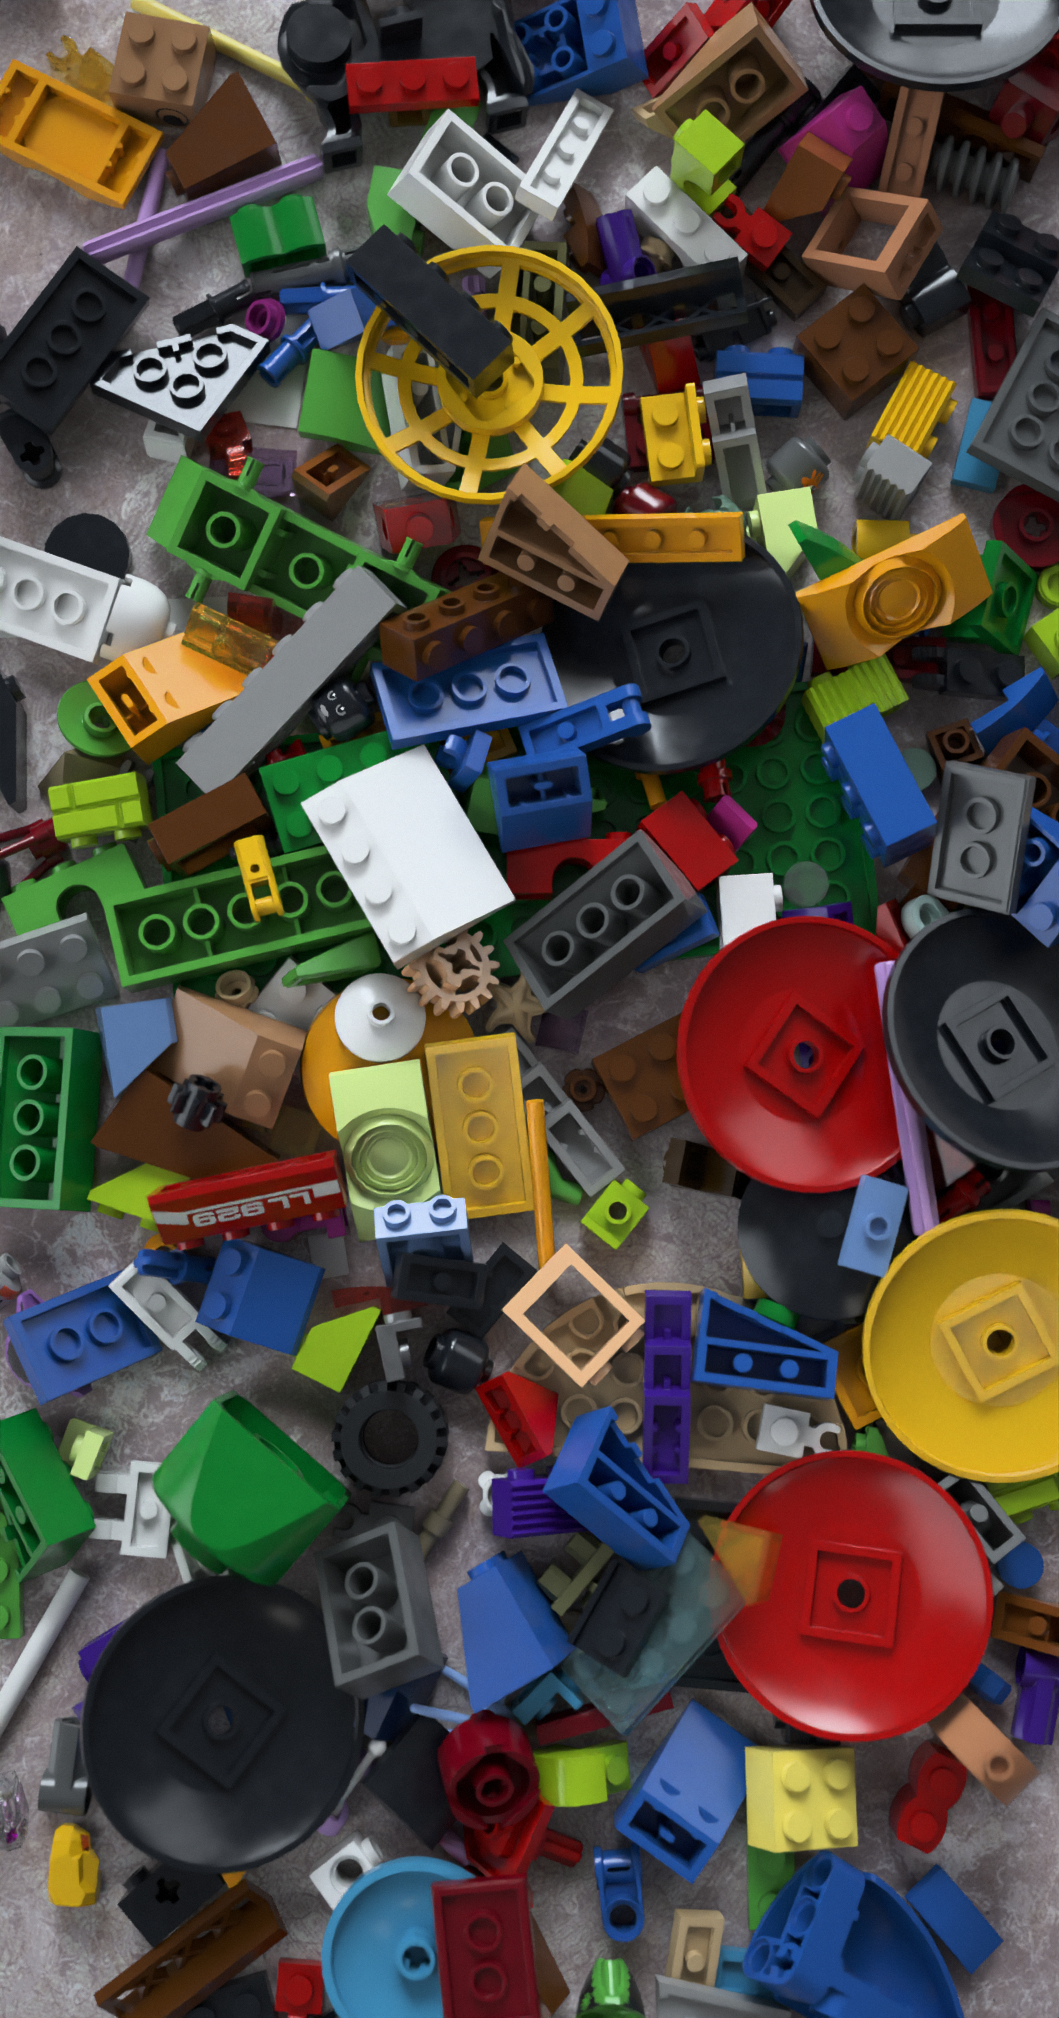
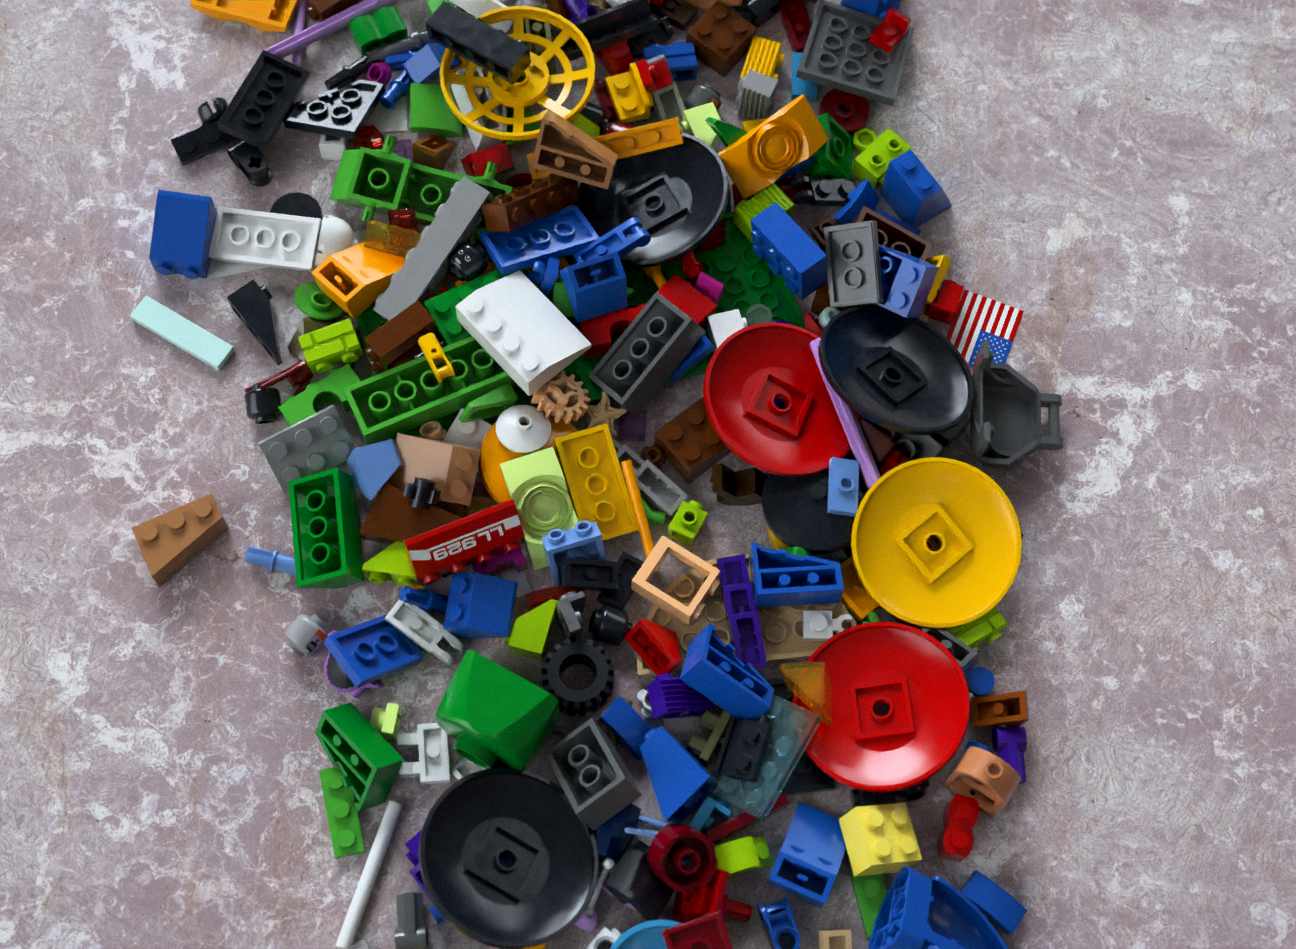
camera: 20 degrees left, 15 degrees down
none -> blue slope [598,696,651,760]
none -> red bracket [636,59,673,93]

